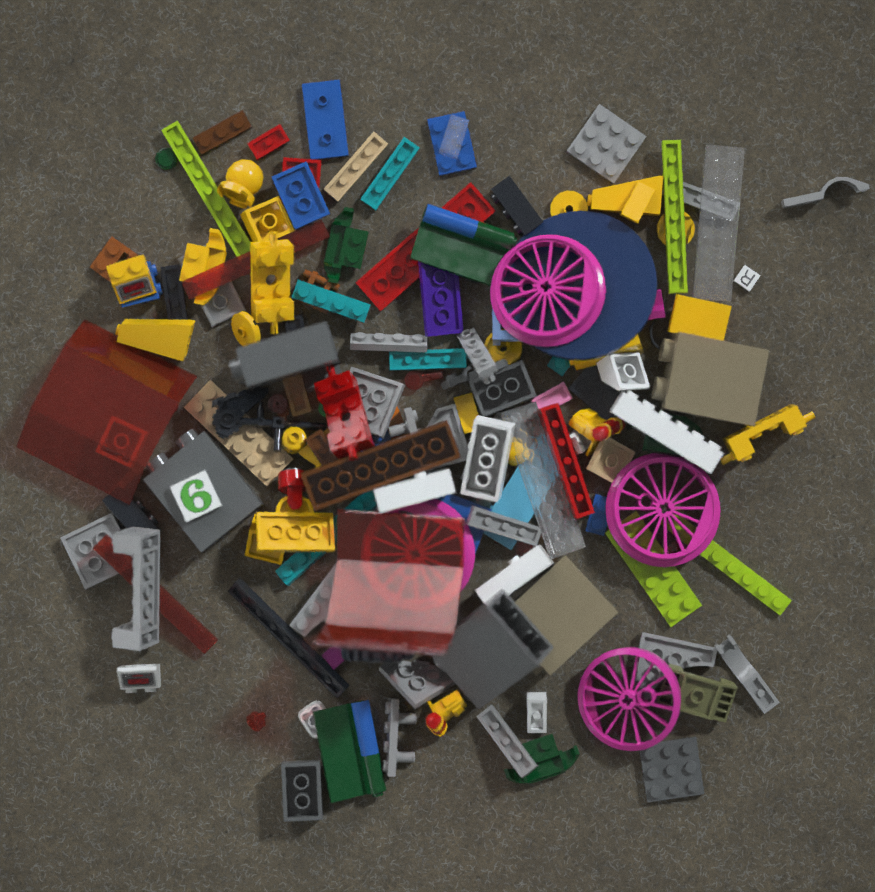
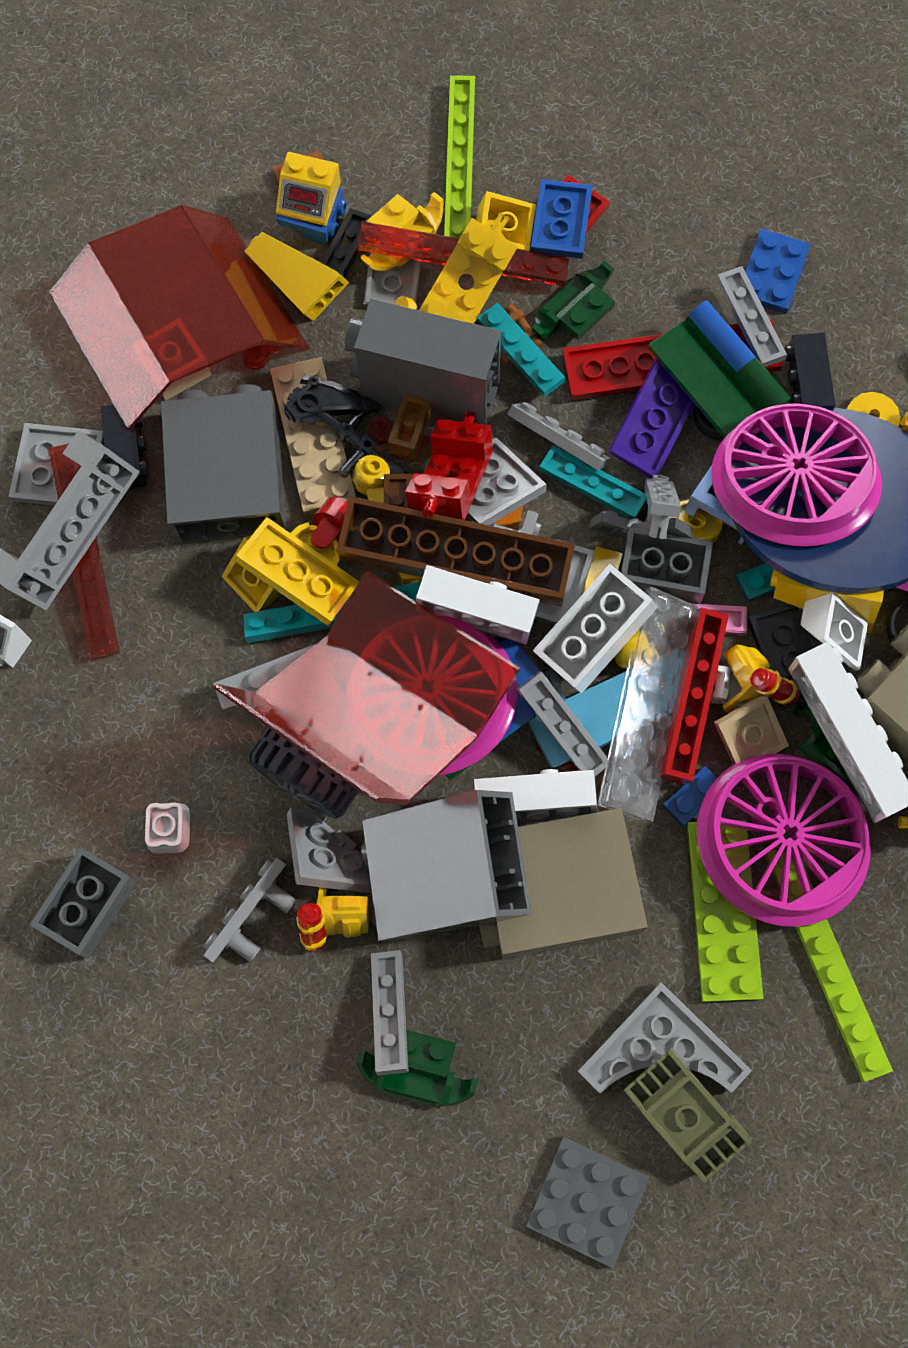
camera: 35 degrees right, 15 degrees down
dark green piece [155,148,177,170] -> none
tile [170,470,222,522] -> none
reddish brown plate [193,110,252,155] -> none
yellow tile [217,159,263,209] -> none
black plate [228,578,350,698] -> none
clear red tile [246,711,267,732] -> none
red plate [247,124,290,161] -> none
blue plate [302,79,349,160] -> none
dark green door [313,699,387,803] -> none
magenta tile [321,643,344,669] -> none
tan plate [324,132,388,202] -> none
teal plate [360,137,420,211] -> none
clear red plate [405,371,443,390] -> none
clear brick [439,114,469,160] -> none
white plate [527,692,547,733] -> none
dark pink piece [578,647,681,751] -> none
light grey piece [715,634,780,714] -> none
none -> light grey plate [716,266,787,367]

